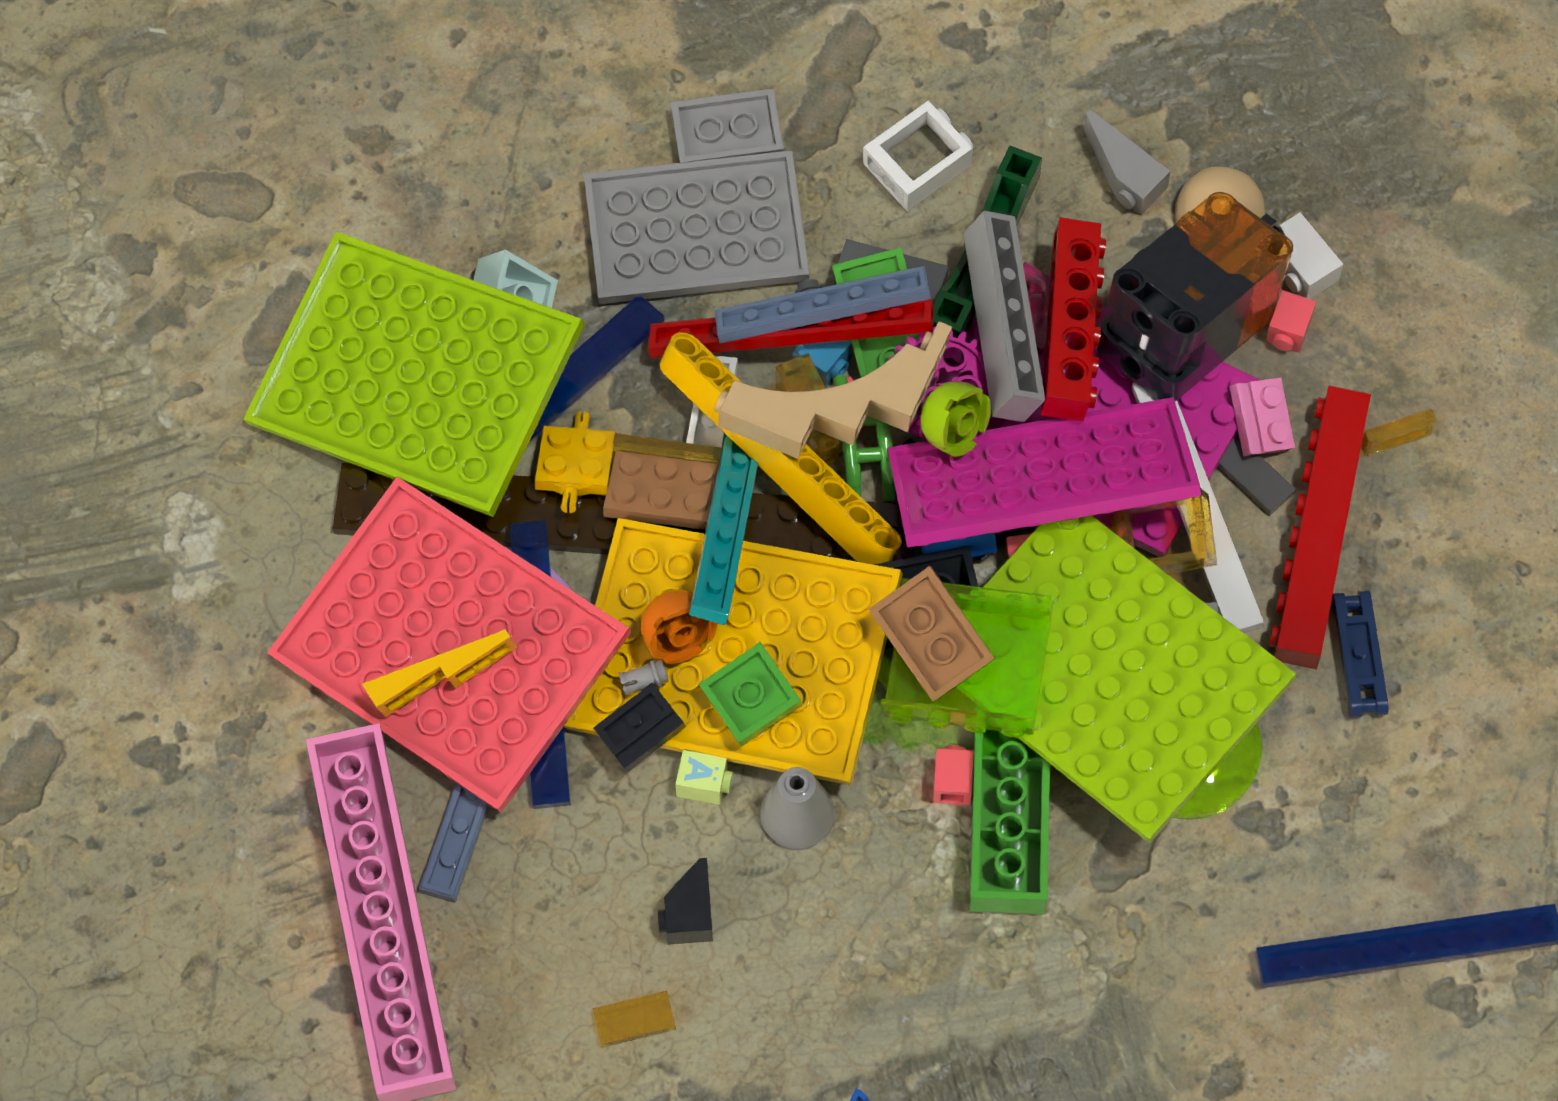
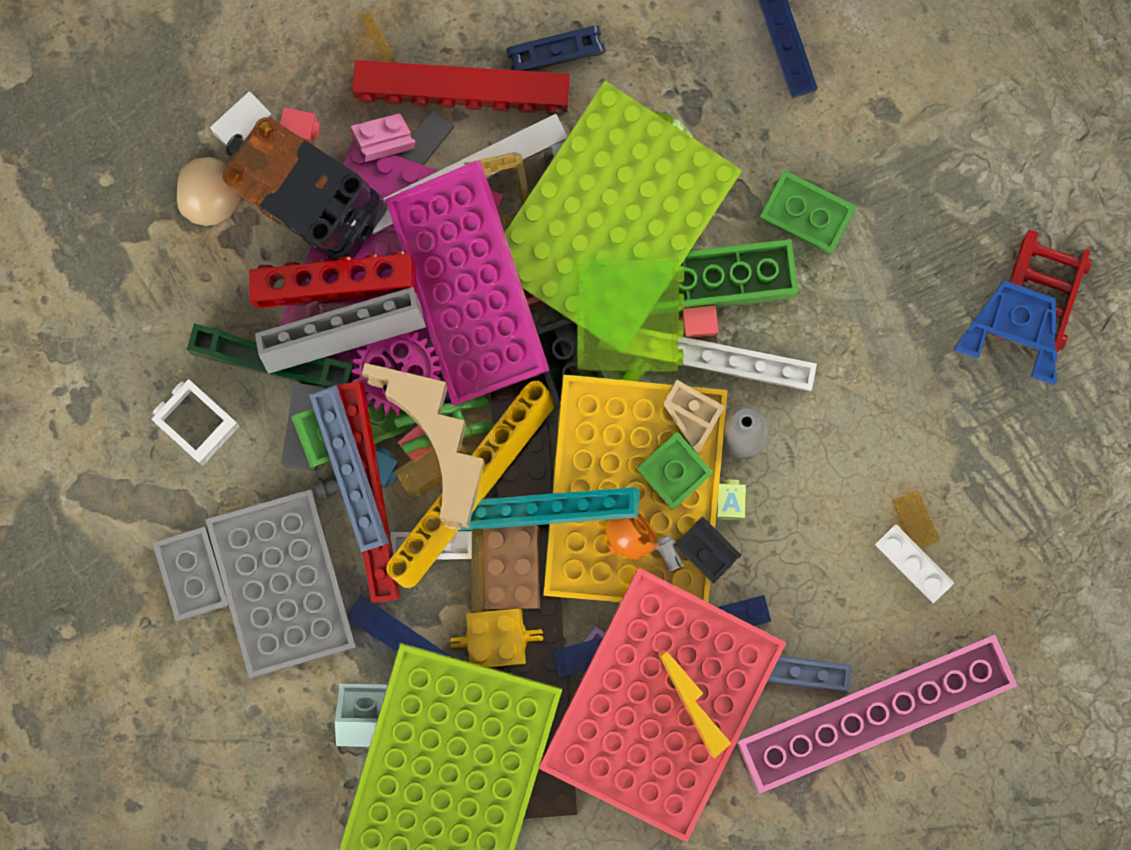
camera: 100 degrees left, 15 degrees up
black slope [658,858,713,945] -> none
medium nougat plate [868,566,996,702] -> none
lime cylinder [921,381,991,457] -> none
light grey slope [1084,109,1171,215] -> none
none -> white plate [598,328,817,392]
none -> tan wing [663,379,725,453]
none -> bright green plate [759,170,857,255]
none -> white plate [875,524,954,603]

